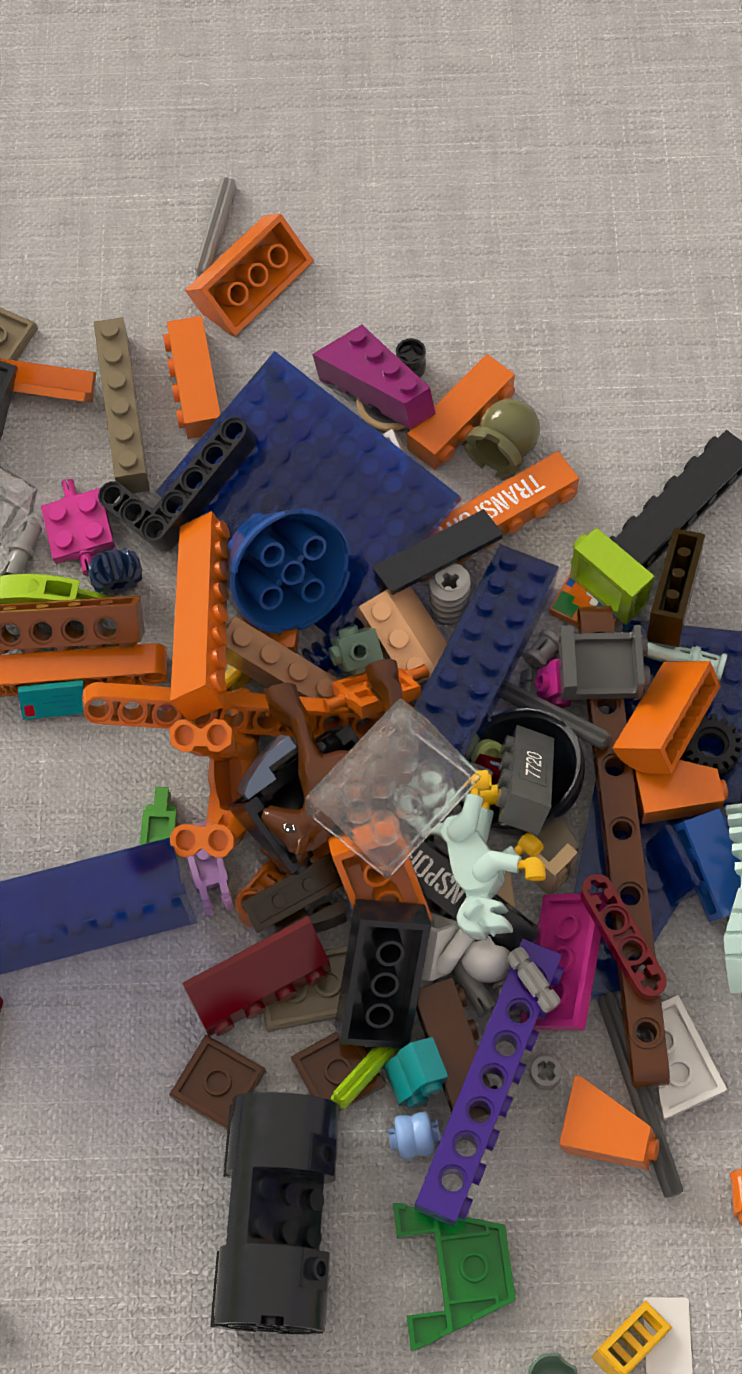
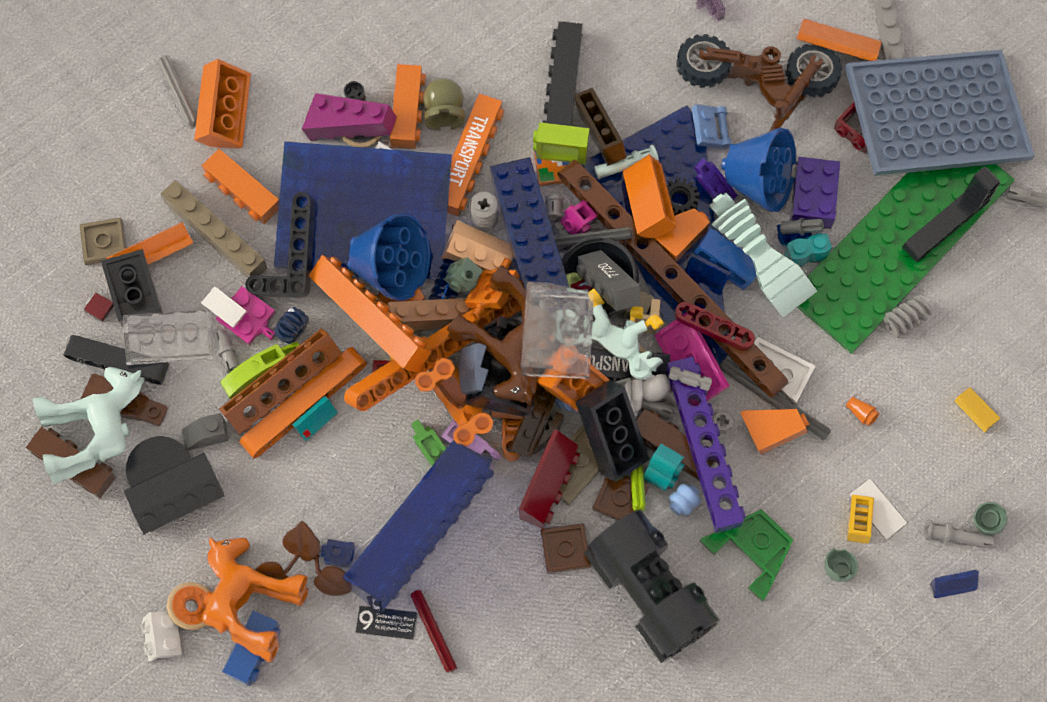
camera: 40 degrees left, 5 degrees up
black panel [372,509,503,595] -> none
dark grey panel [558,625,650,700] -> none
none -> white slope [202,286,247,328]

